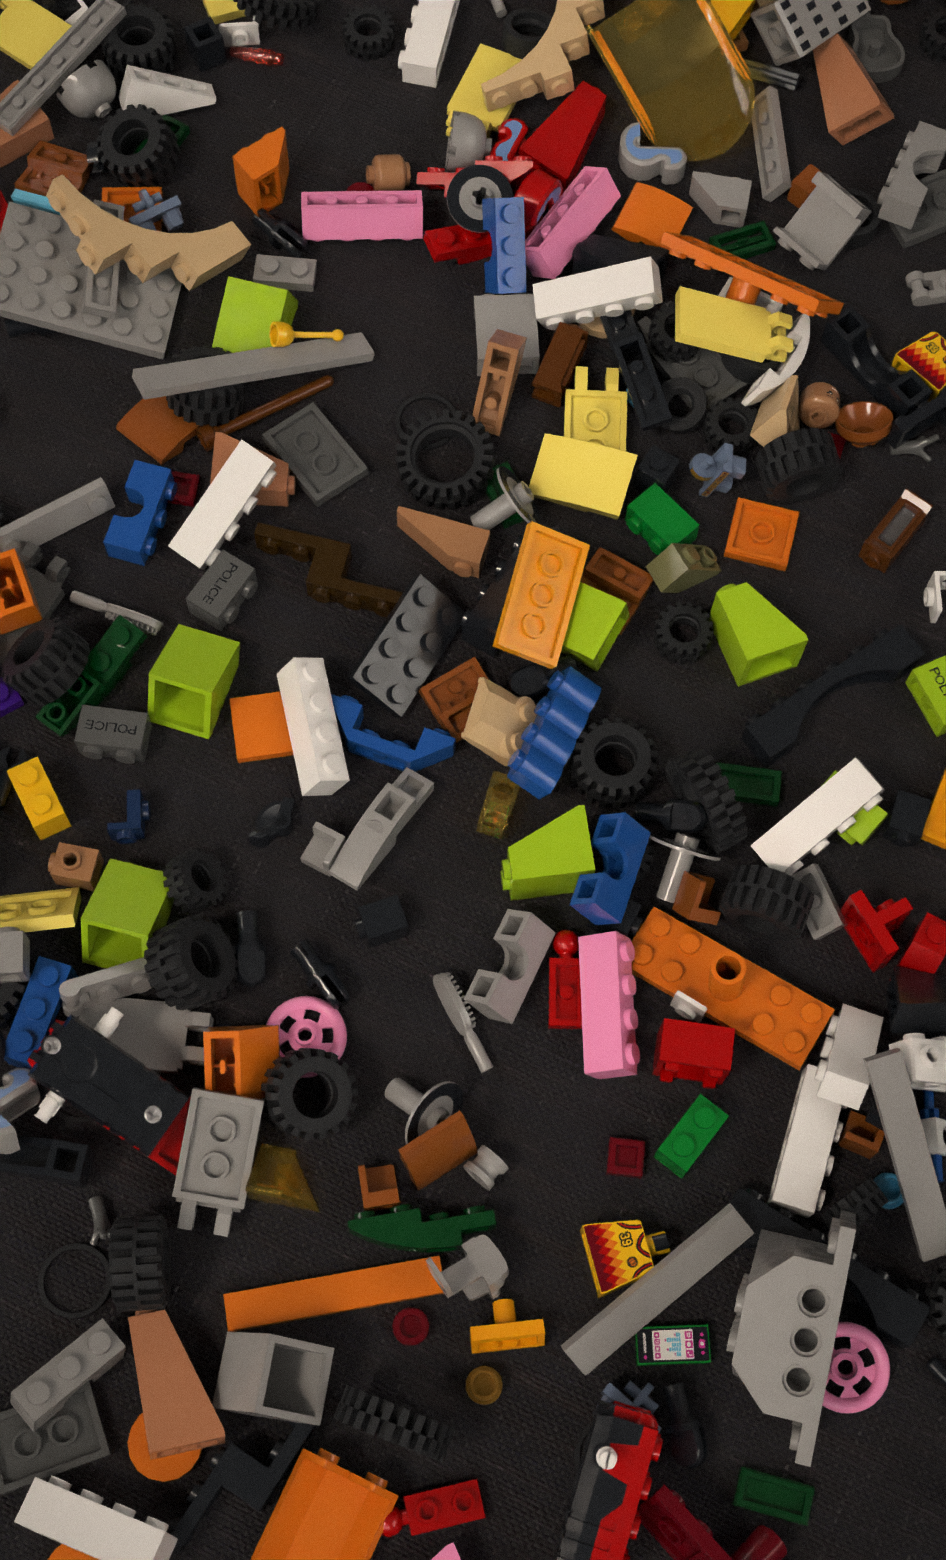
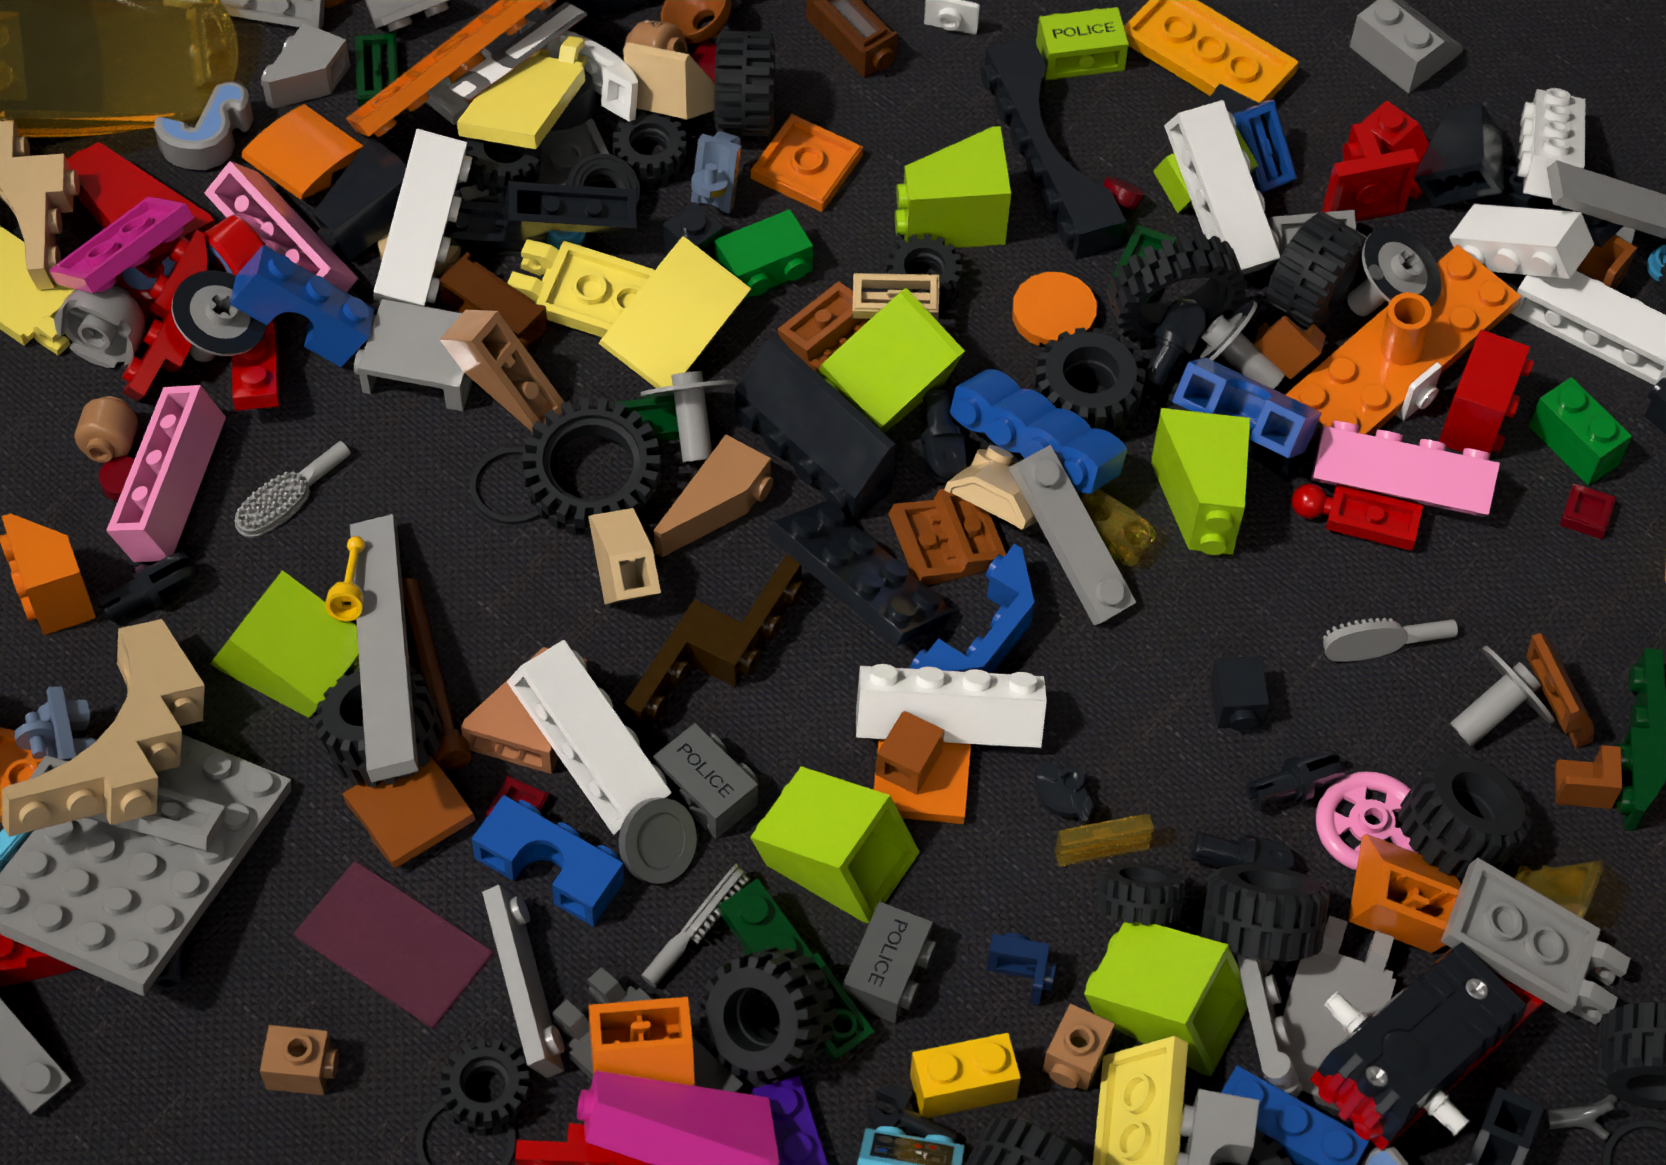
camera: 75 degrees left, 10 degrees down
light grey plate [253,254,317,292] -> none
dark grey plate [262,402,368,507] -> none
light grey panel [300,822,346,877] -> none
light grey slope [329,767,434,891] -> none
light grey wheel [463,1145,509,1191] -> none
light grey arch [464,909,556,1024] -> none
light orange plate [493,521,590,669] -> none
olive slope [645,543,722,593] -> none
none -> dark pink plate [48,196,194,294]
none -> light grey piece [235,441,351,538]
none -> clear pink piece [293,861,492,1028]
none -> sticker [448,2,587,100]
none -> tan slope [588,508,661,605]
none -> dark grey piece [619,797,697,884]
none -> tan tile [852,273,939,320]
none -> dark orange panel [876,711,945,795]
none -> light grey plate [1009,445,1136,626]
none -> orange tile [1012,272,1097,346]
none -> clear yellow tile [1054,814,1154,867]
none -> dark red tile [1102,176,1144,209]
none -> blue tile [1232,100,1297,193]
none -> piece [1347,227,1441,316]

